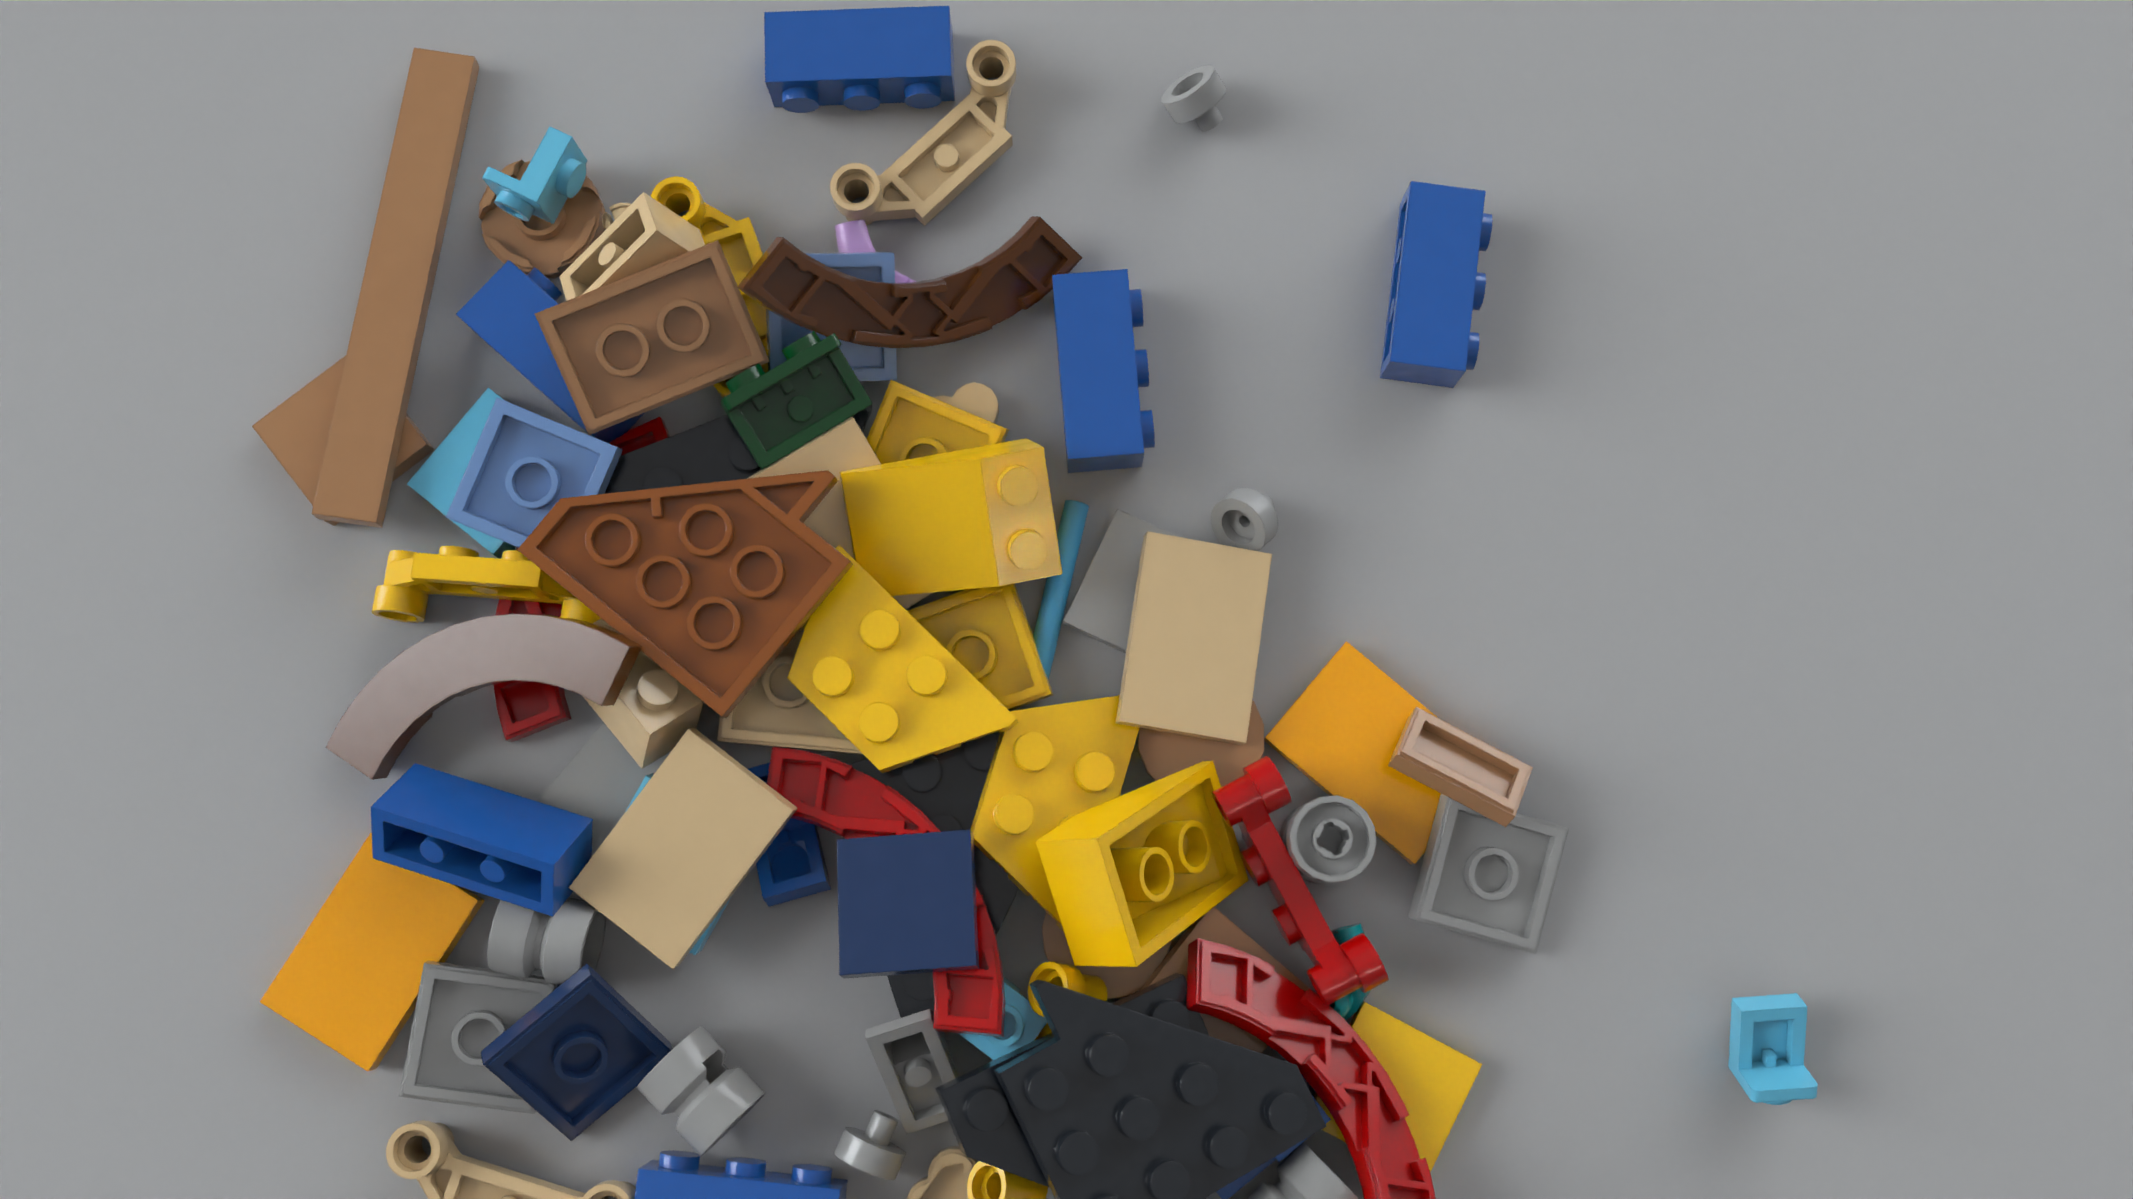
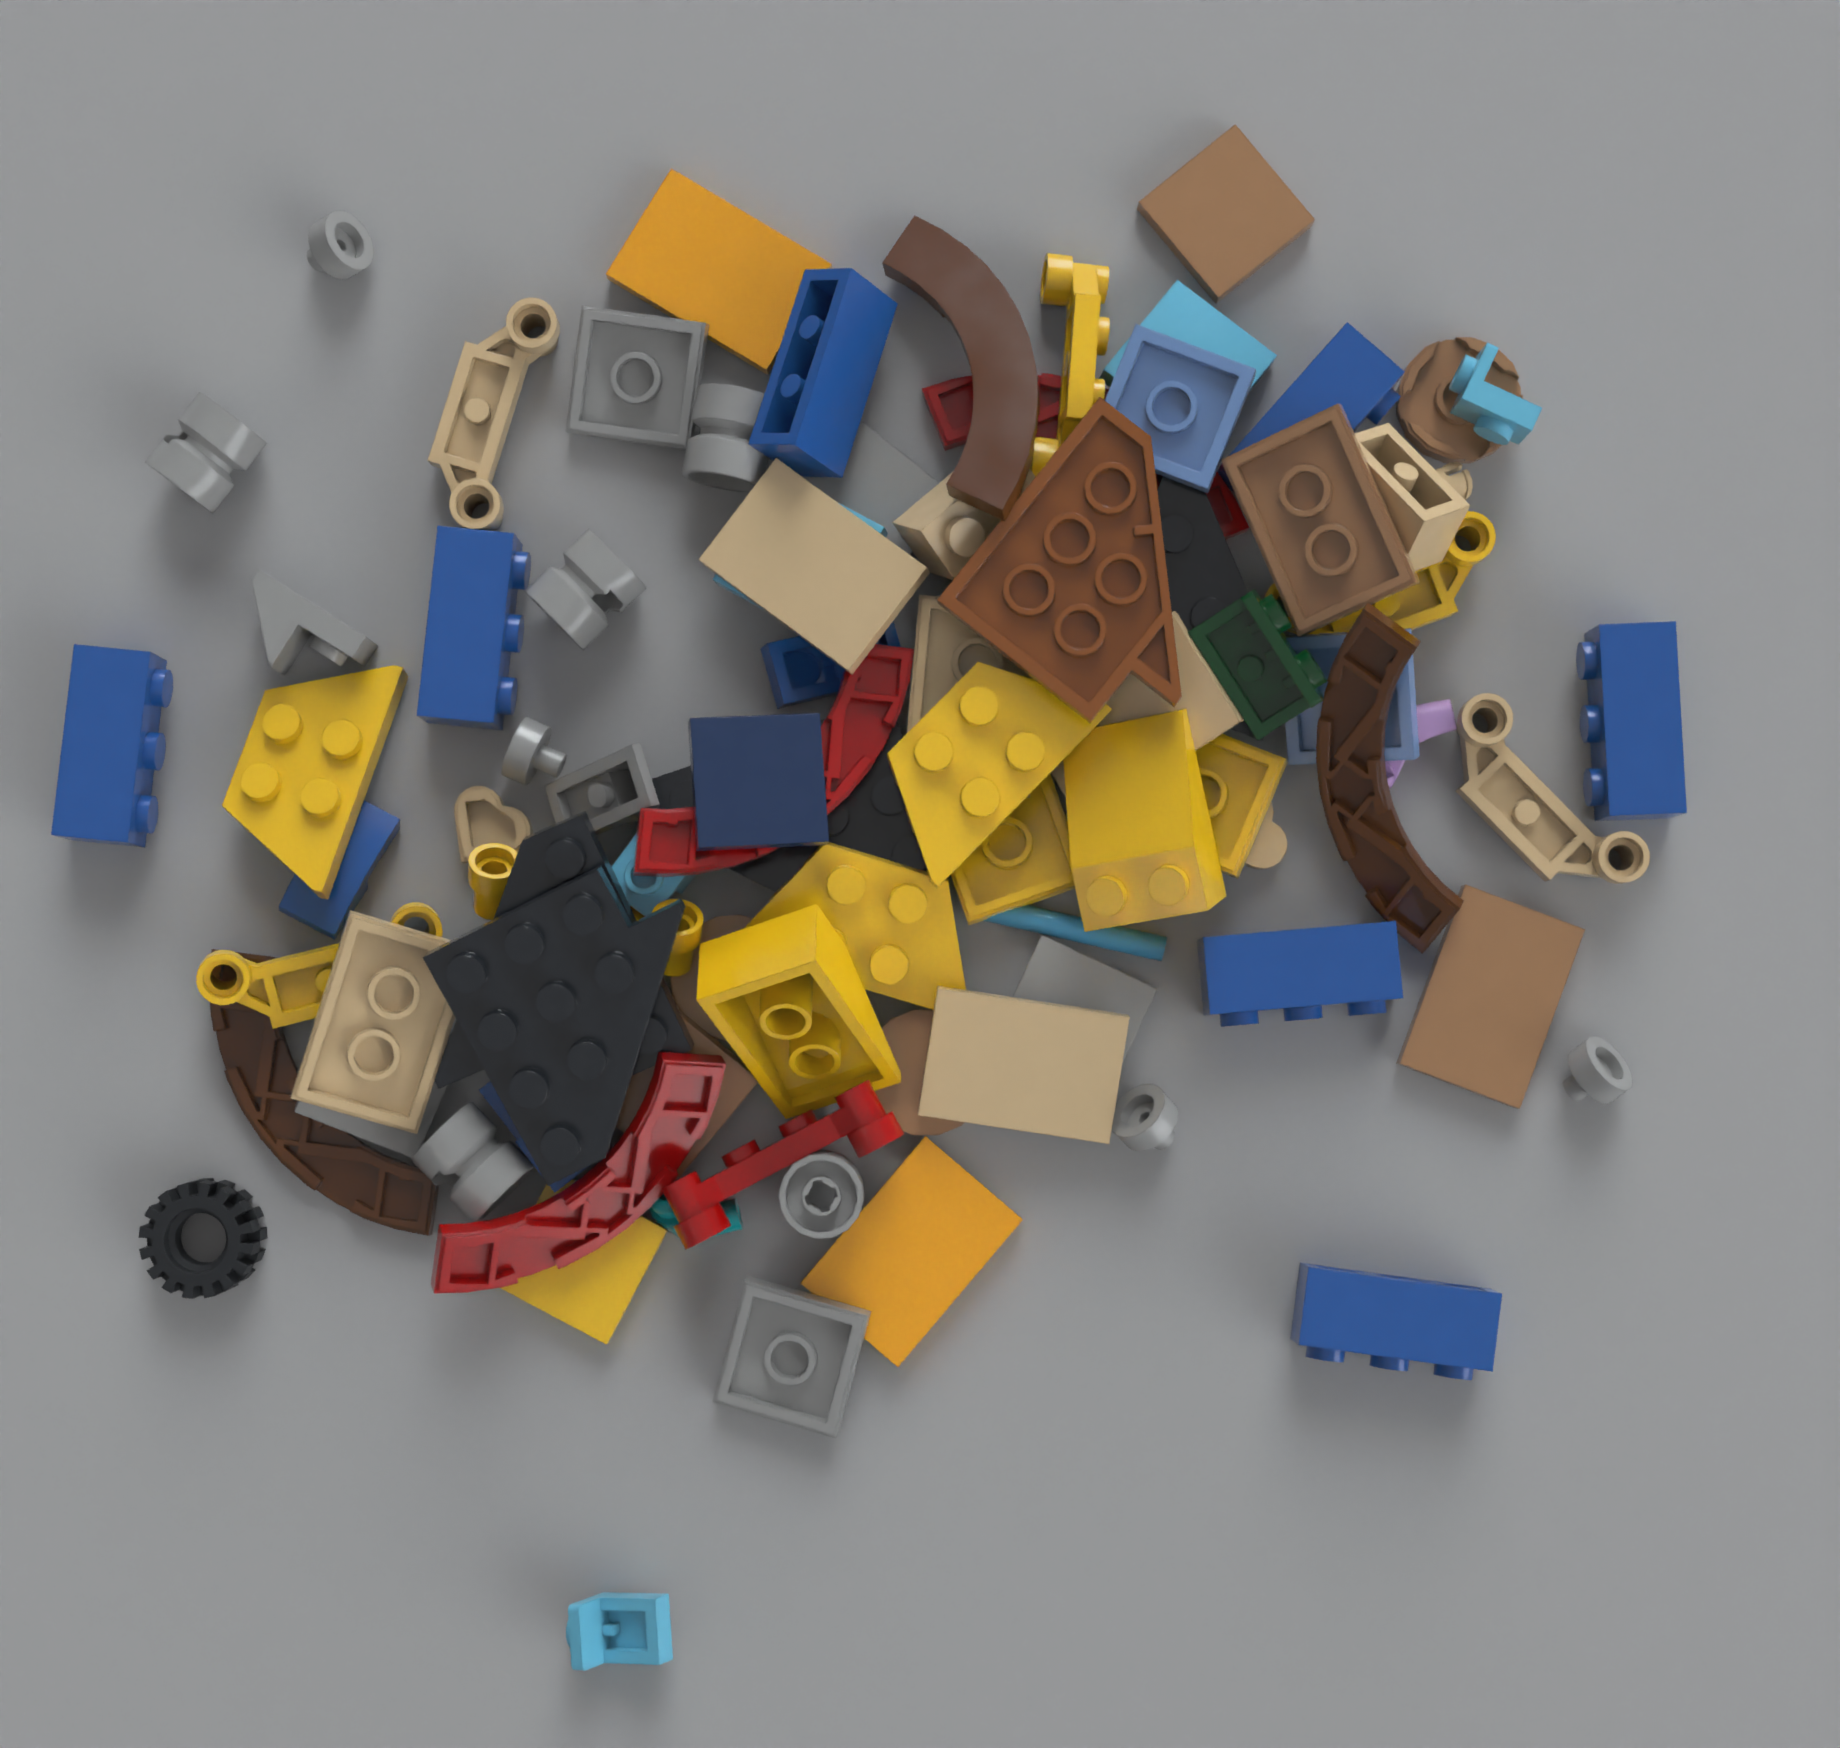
camera: 90 degrees right, 5 degrees up
medium nougat tile [311,48,479,528] -> none
dark blue tile [480,964,673,1141] -> none
medium nougat tile [1388,707,1533,827] -> none
none -> medium nougat tile [1396,884,1585,1109]

